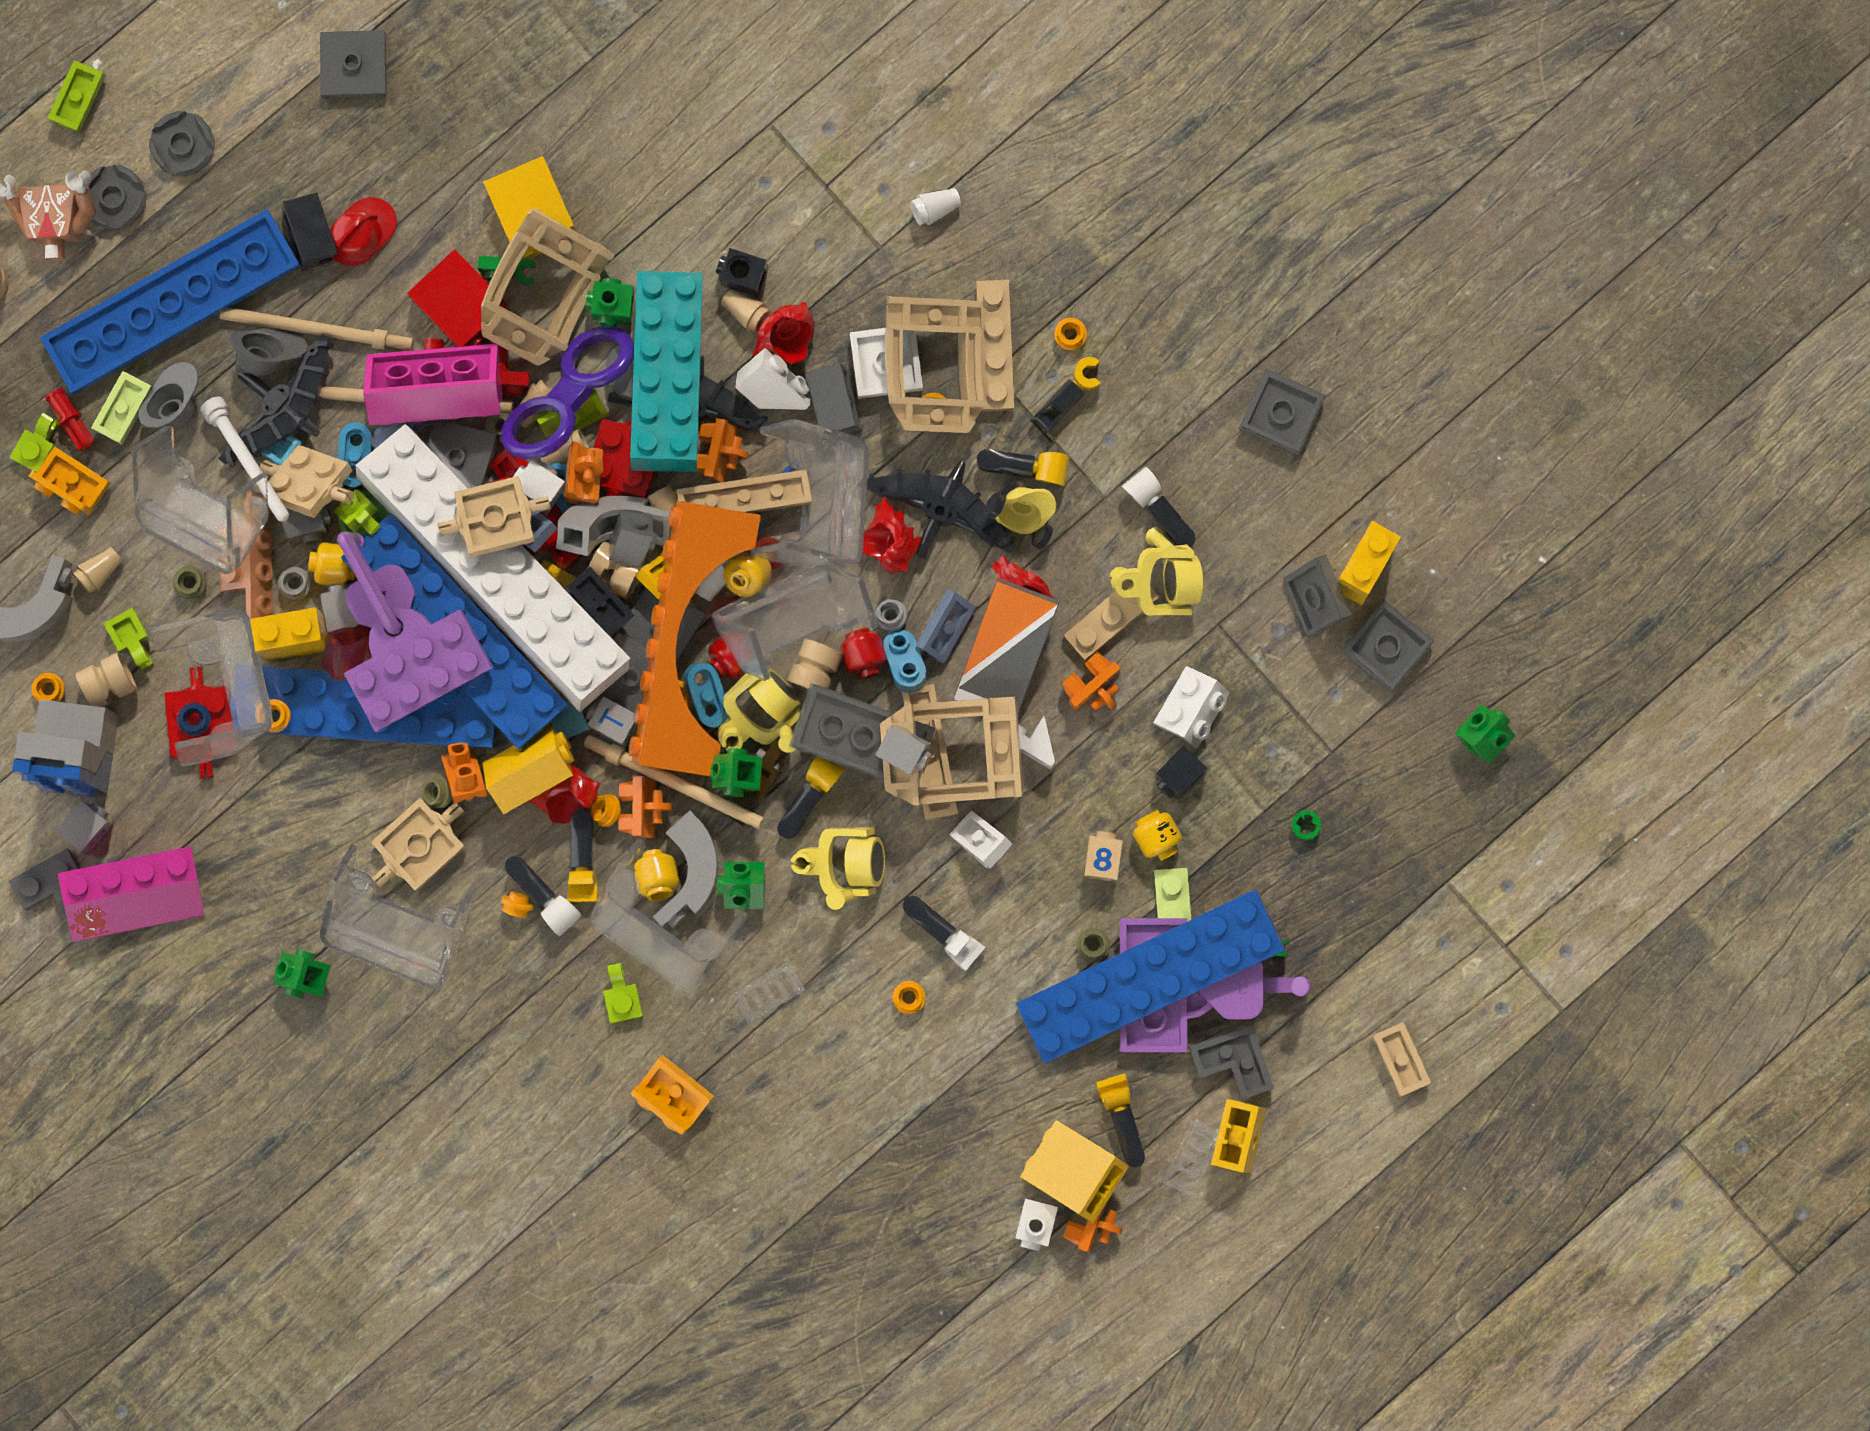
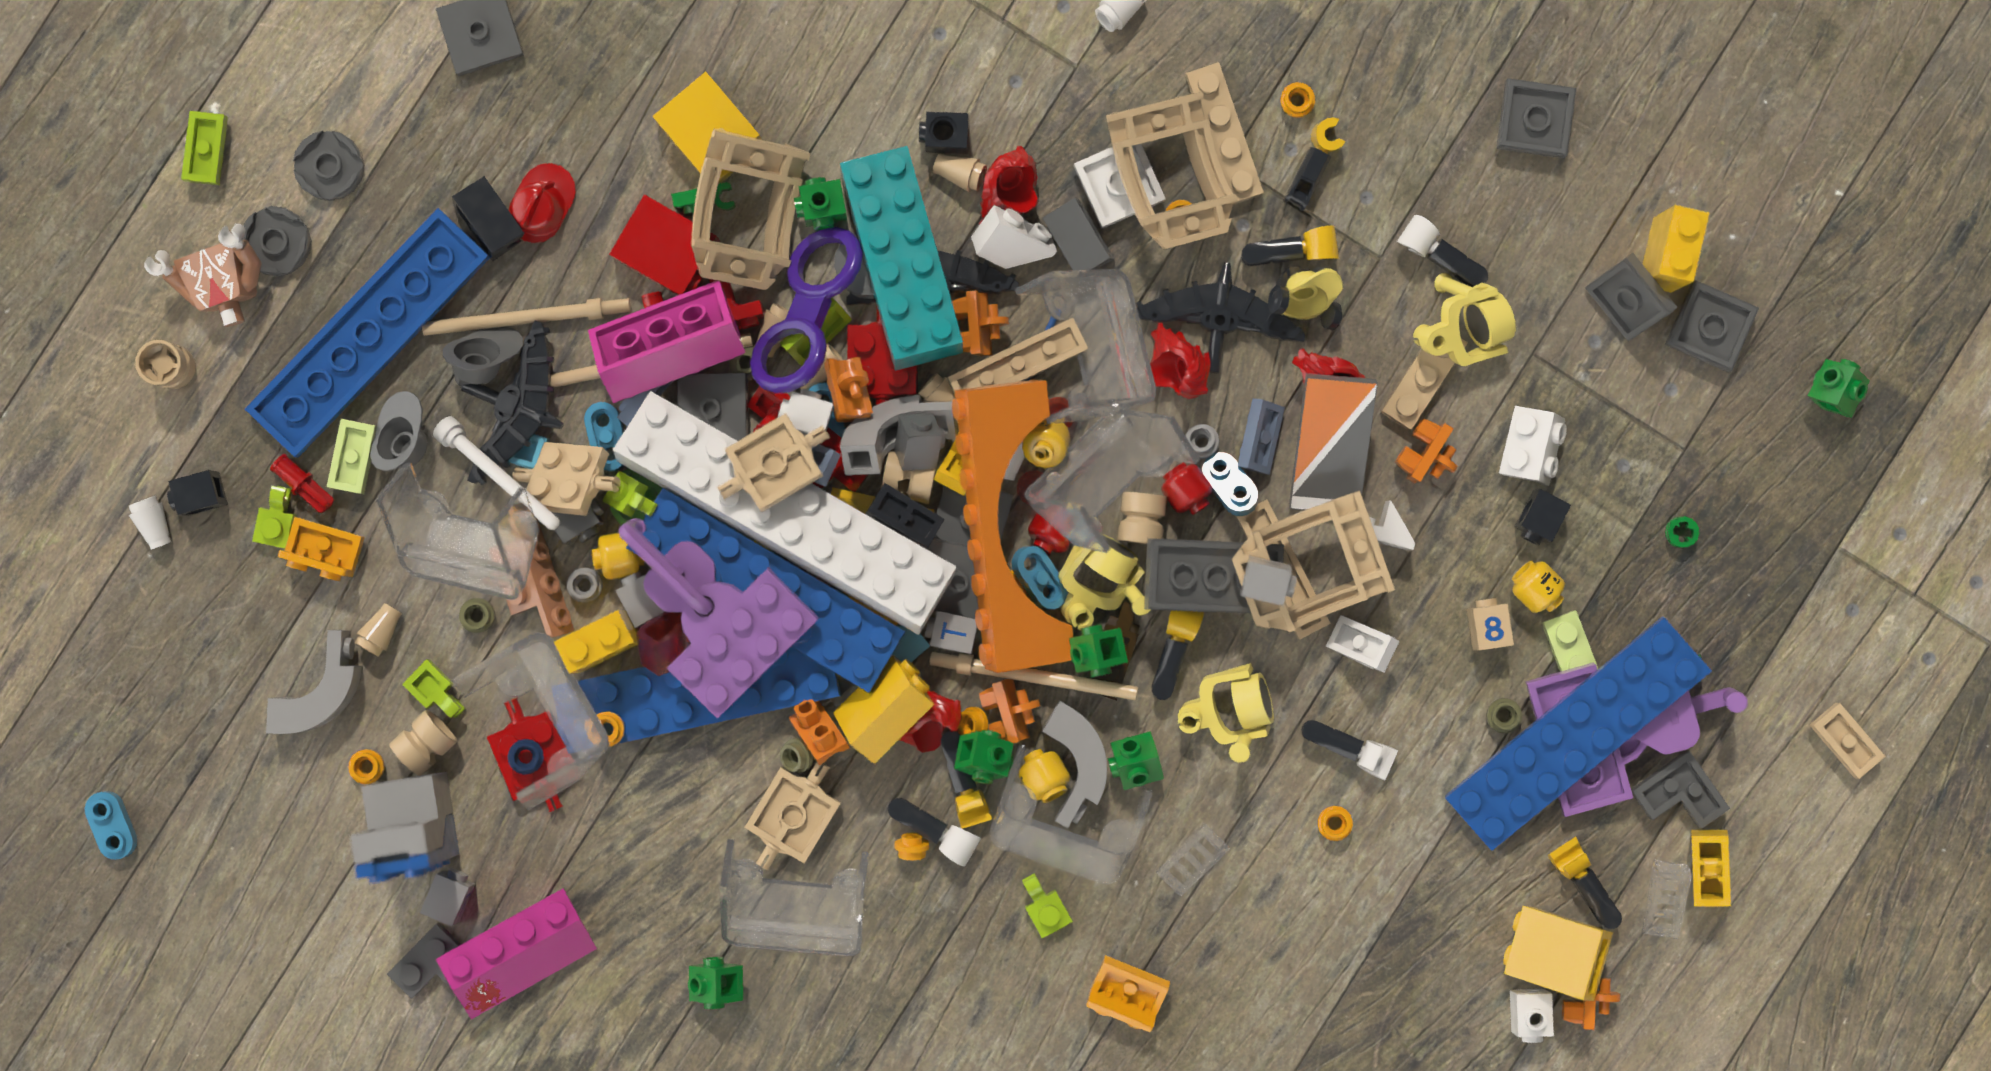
camera: 25 degrees left, 5 degrees up
none -> green brick [954,730,1014,784]

